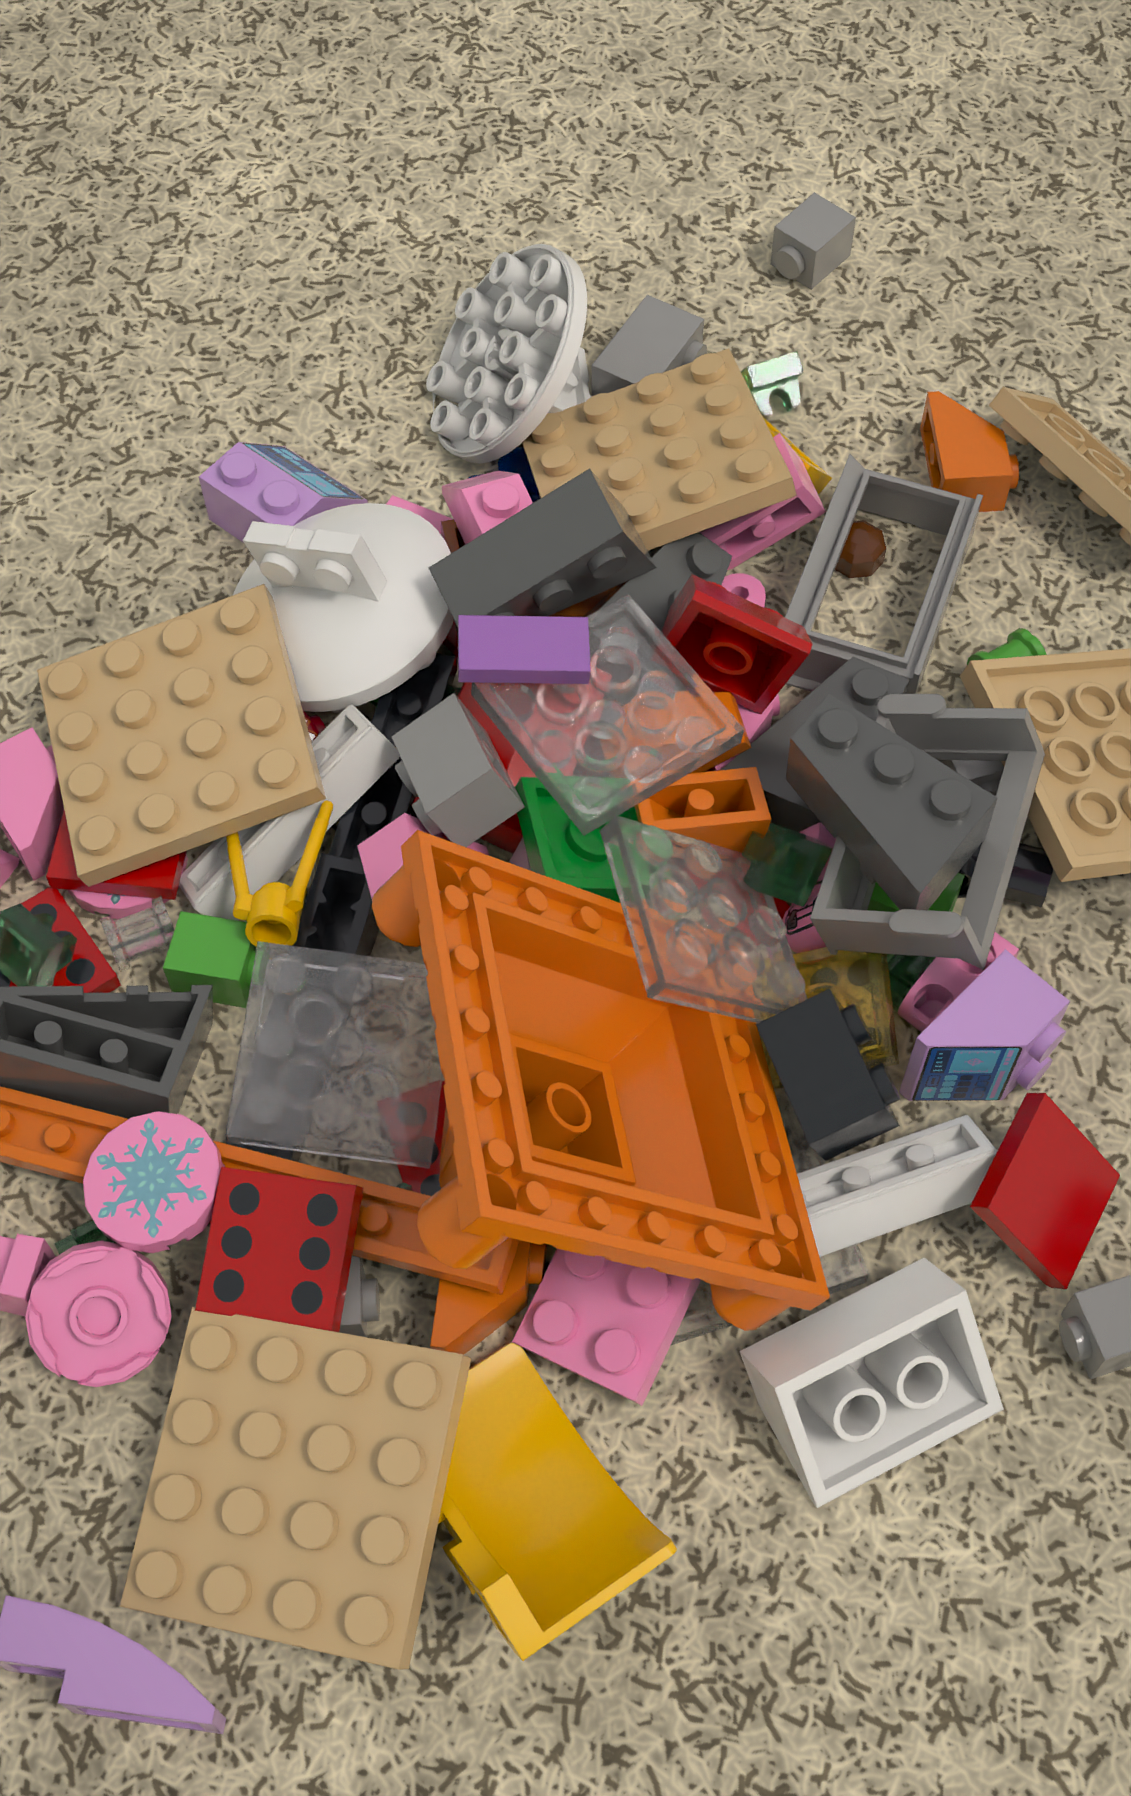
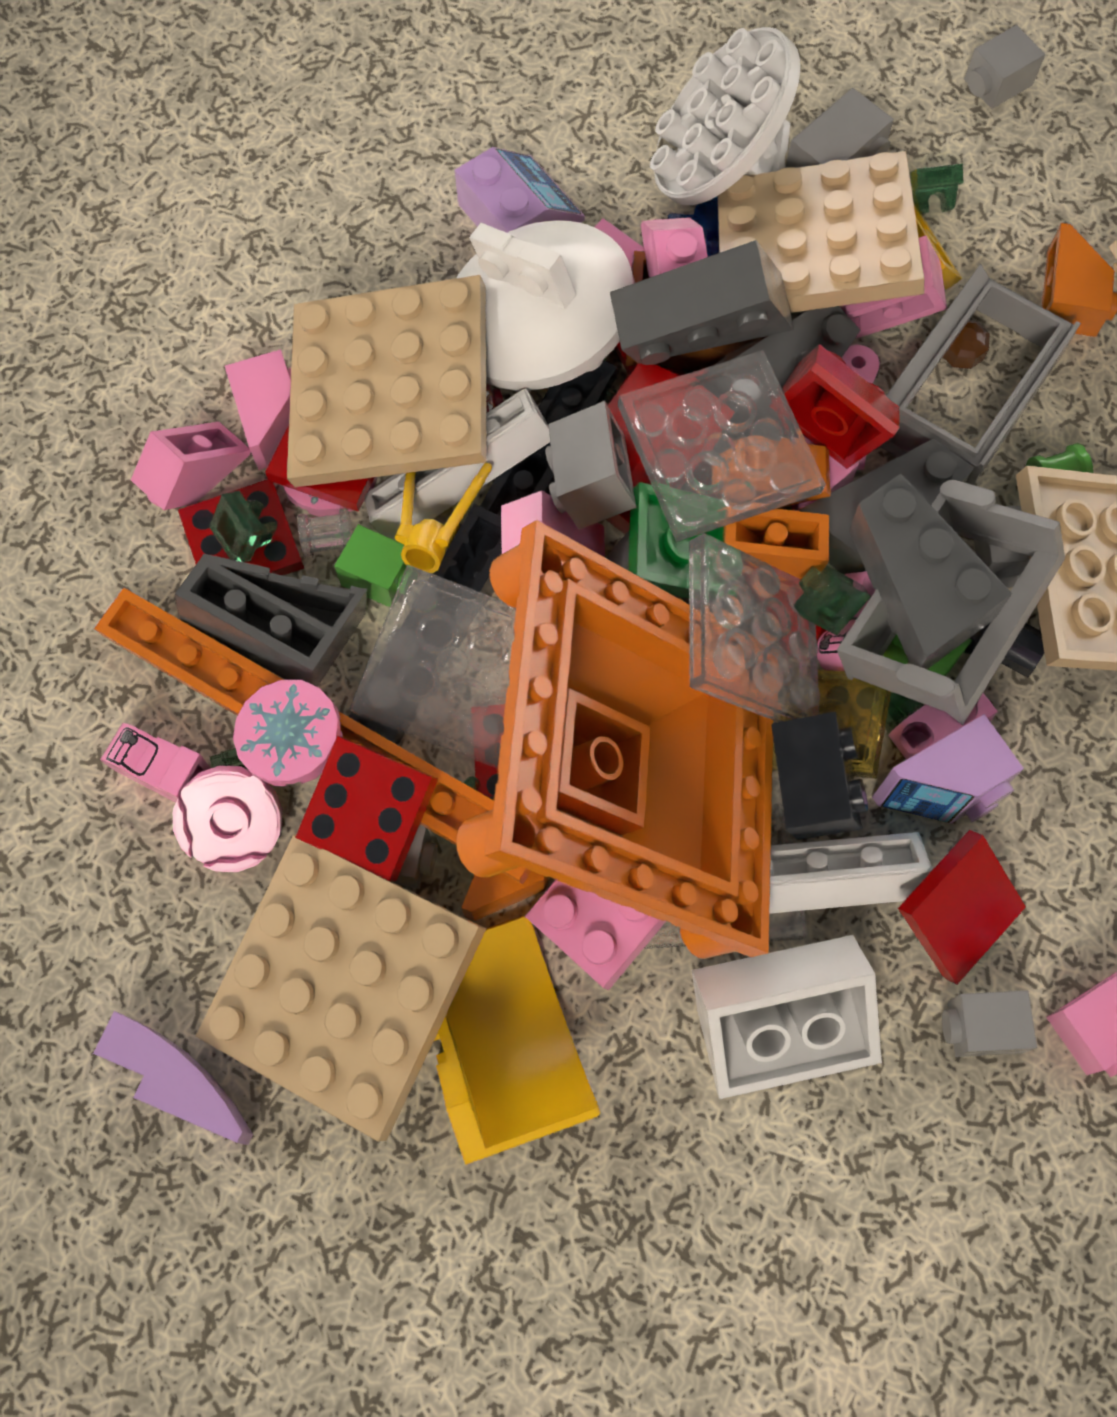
camera: 15 degrees right, 10 degrees up
medium lavender tile [458,615,591,684] -> none

